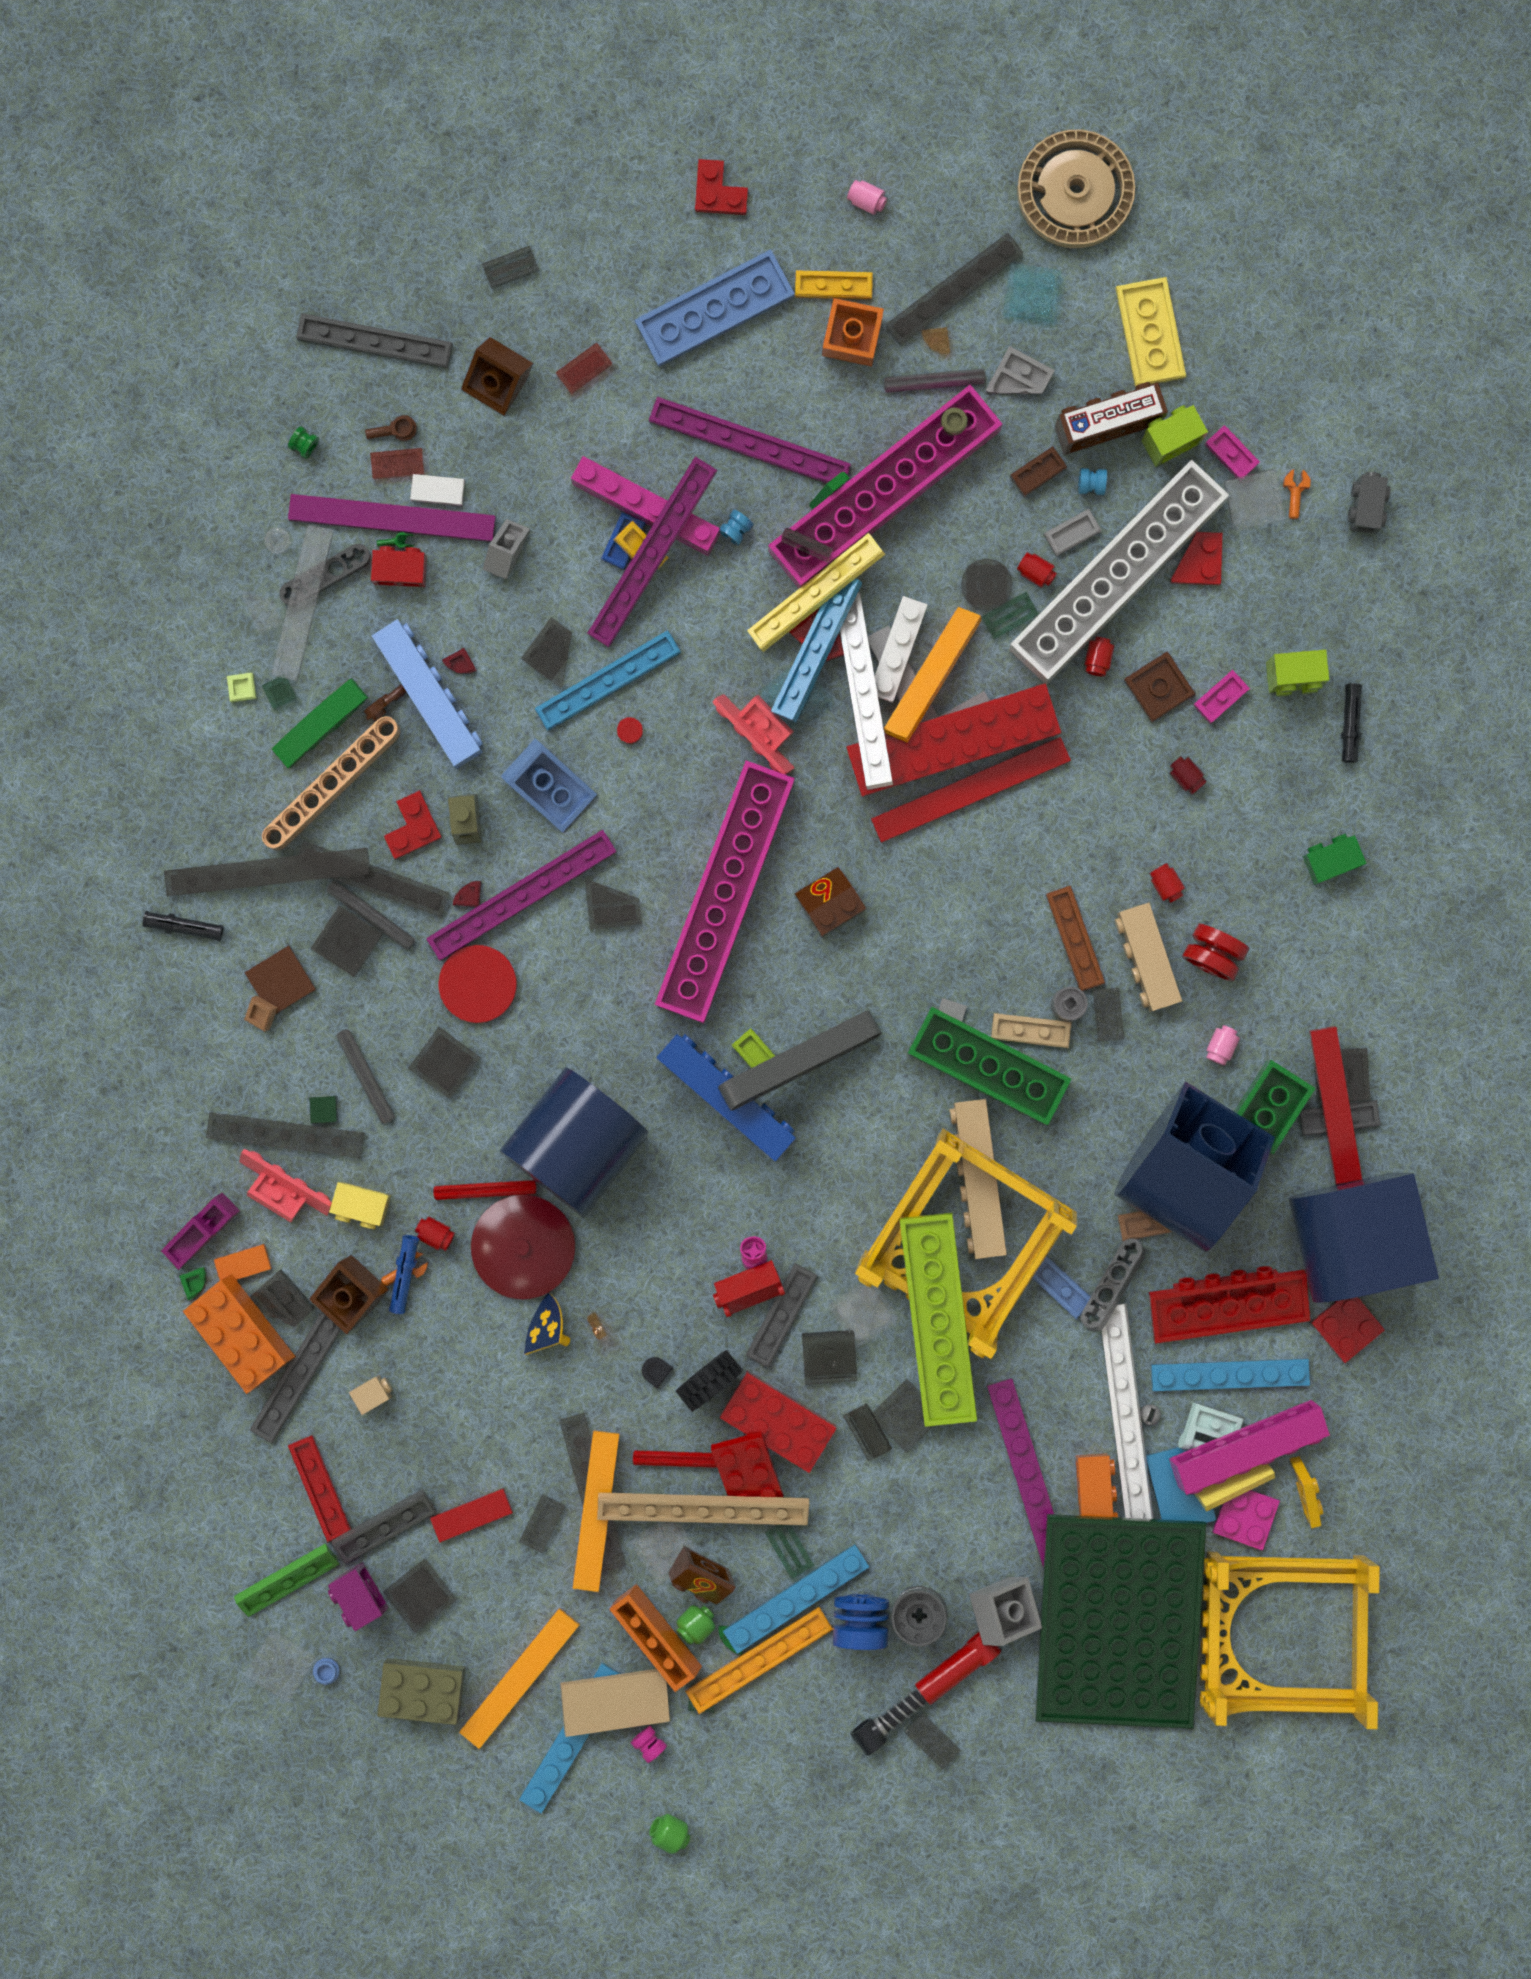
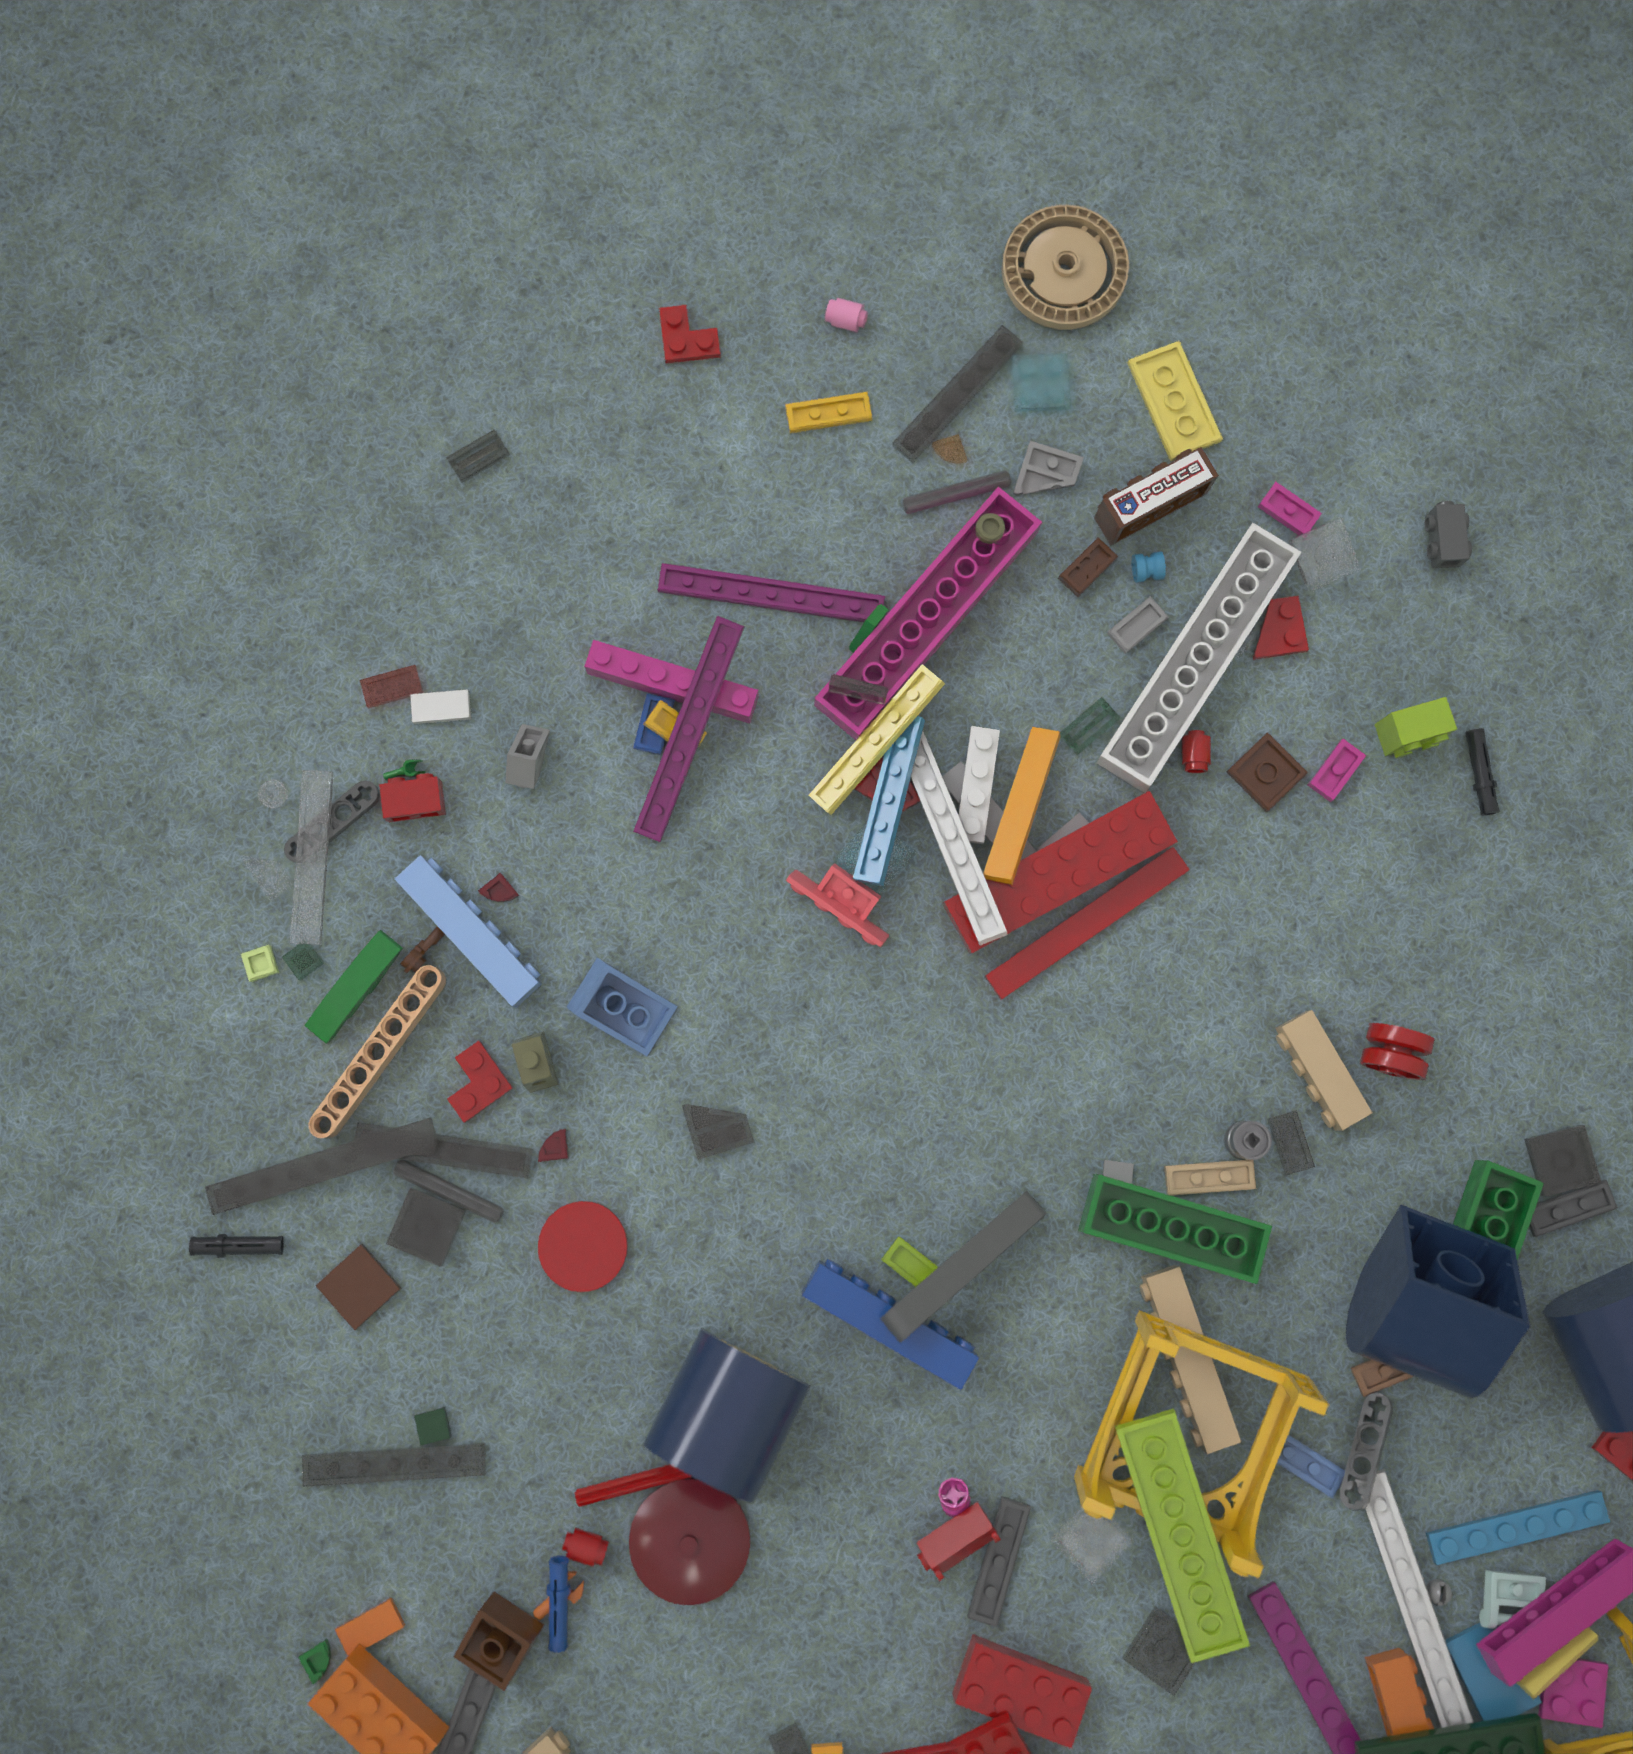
camera: 20 degrees left, 5 degrees down
magenta slope [161,1192,240,1270] -> none
coral bracket [239,1149,332,1223] -> none
medium nougat tile [244,996,278,1032] -> none
clear smoke wing [250,1269,316,1327] -> none
green wheel [288,426,319,459] -> none
magenta tile [288,494,496,542] -> none
dark grey tile [296,313,453,369] -> none
light yellow brick [329,1182,391,1229] -> none
flat silver axle [336,1029,395,1124] -> none
reddish brown plate [365,415,417,441] -> none
clear smoke plate [408,1027,481,1099] -> none
magenta plate [426,830,617,961] -> none
reddish brown slope [461,337,533,416] -> none
clear smoke wing [521,617,572,689] -> none
dark blue shield [524,1293,570,1355] -> none
dark azure tile [535,630,681,731] -> none
clear red tile [556,343,612,395] -> none
clear orange tile [587,1312,608,1340] -> none
red tile [617,717,643,744] -> none
medium blue plate [634,249,795,367] -> none
black tile [642,1357,673,1389] -> none
dark pink brick [654,760,795,1024] -> none
black tyre [675,1350,743,1412] -> none
dark azure wheel [720,509,754,546] -> none
reddish brown slope [794,867,866,938] -> none
clear smoke tile [802,1330,857,1385] -> none
orange brick [822,298,884,367] -> none
clear smoke tile [843,1403,892,1462] -> none
clear smoke tile [961,559,1013,611] -> none
red brick [1017,552,1057,588] -> none
dark orange tile [1045,885,1105,991] -> none
lime brick [1141,405,1208,467] -> none
red brick [1149,863,1185,903] -> none
red plate [1149,1266,1310,1344] -> none
dark red brick [1169,756,1207,795] -> none
bright pink brick [1206,1025,1240,1066] -> none
orange bar [1283,469,1311,519] -> none
green brick [1302,833,1367,885] -> none
red tile [1309,1026,1362,1184] -> none

